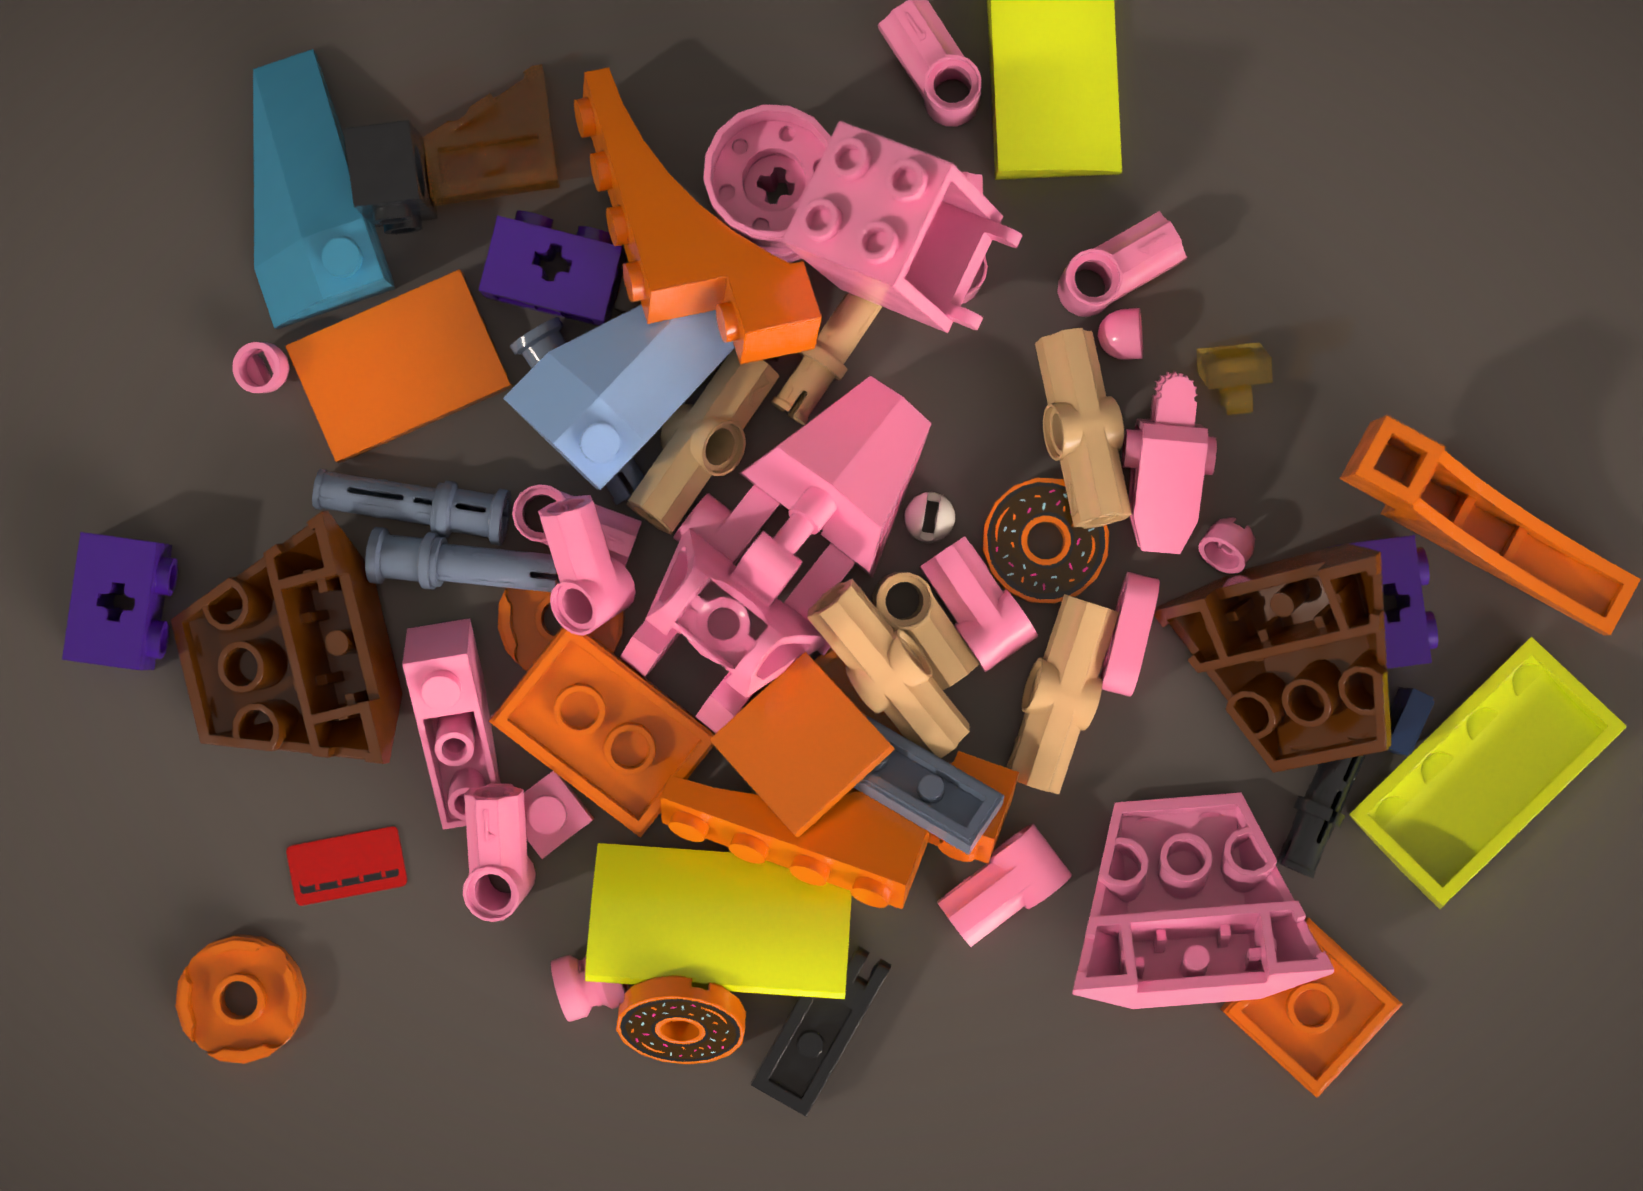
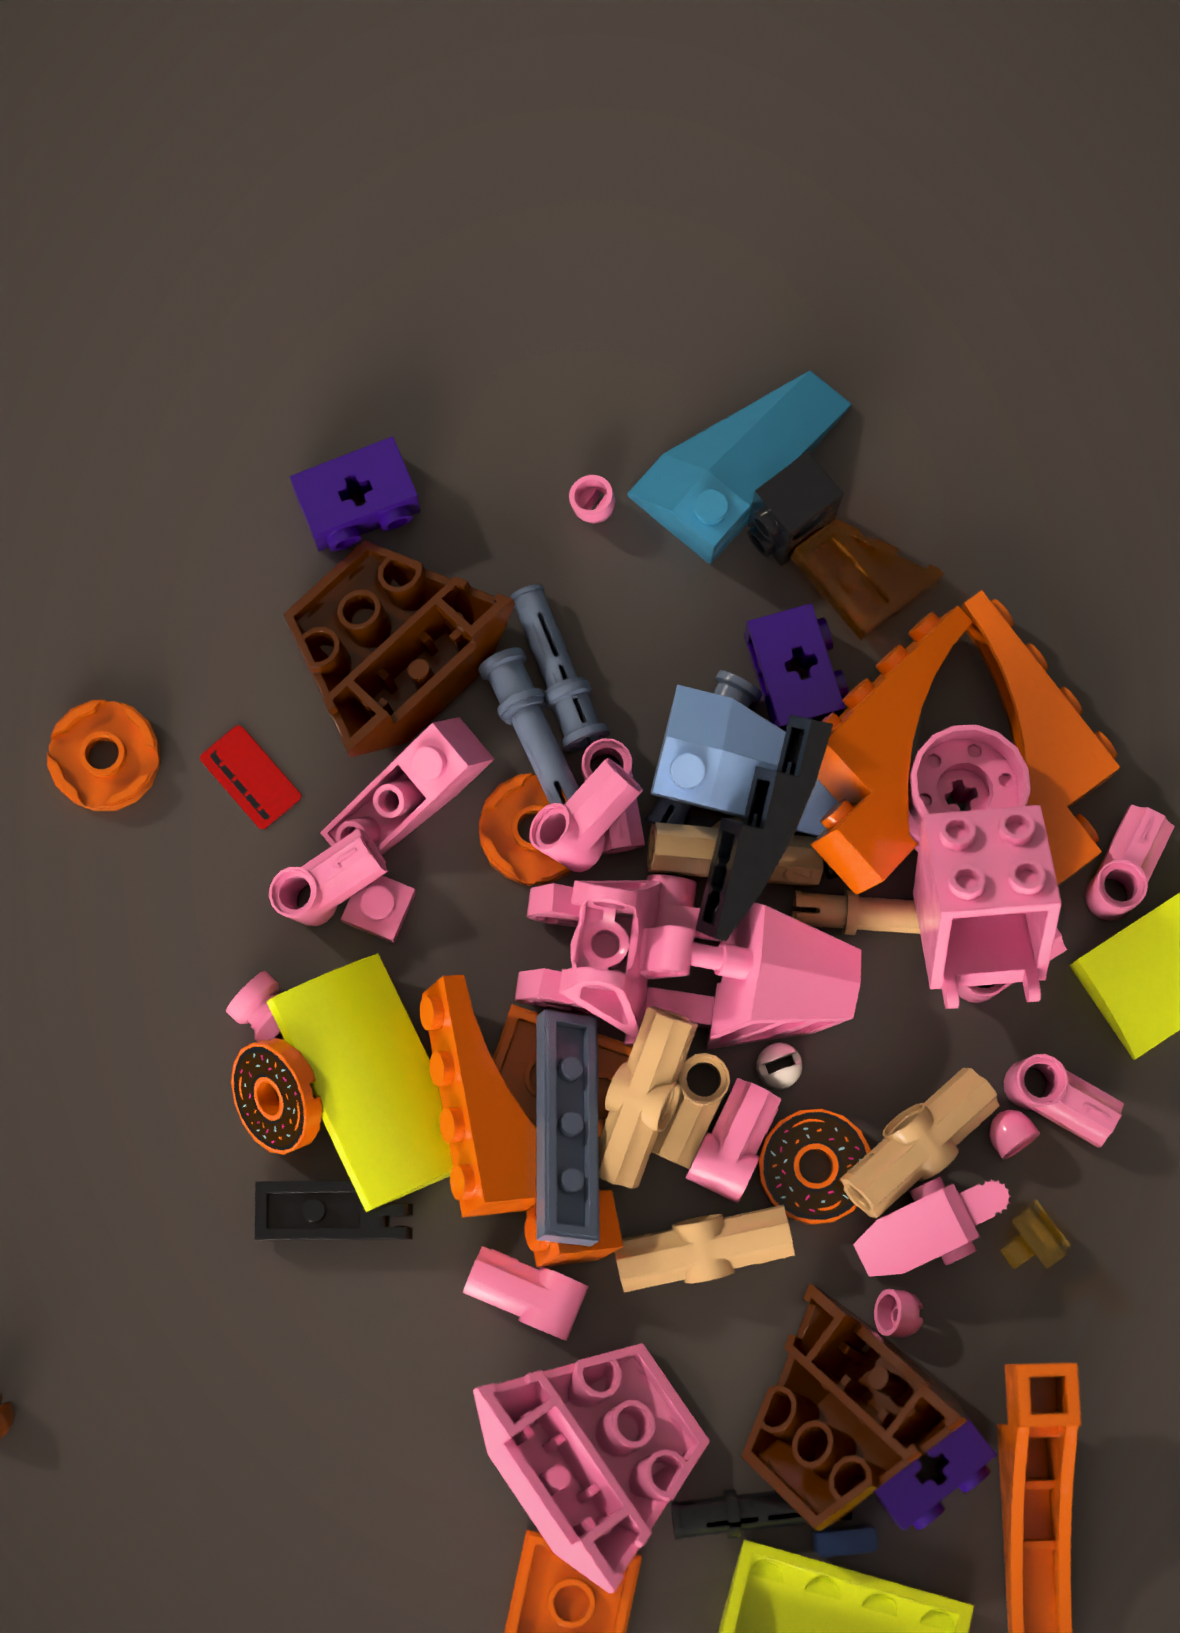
camera: 60 degrees right, 10 degrees down
orange tile [285,269,513,463] -> none
orange tile [489,627,716,838] -> none
orange tile [709,651,895,838] -> none
bright pink beam [1100,572,1160,697] -> none
none -> black slope [695,715,833,941]
none -> orange arch [961,590,1120,886]

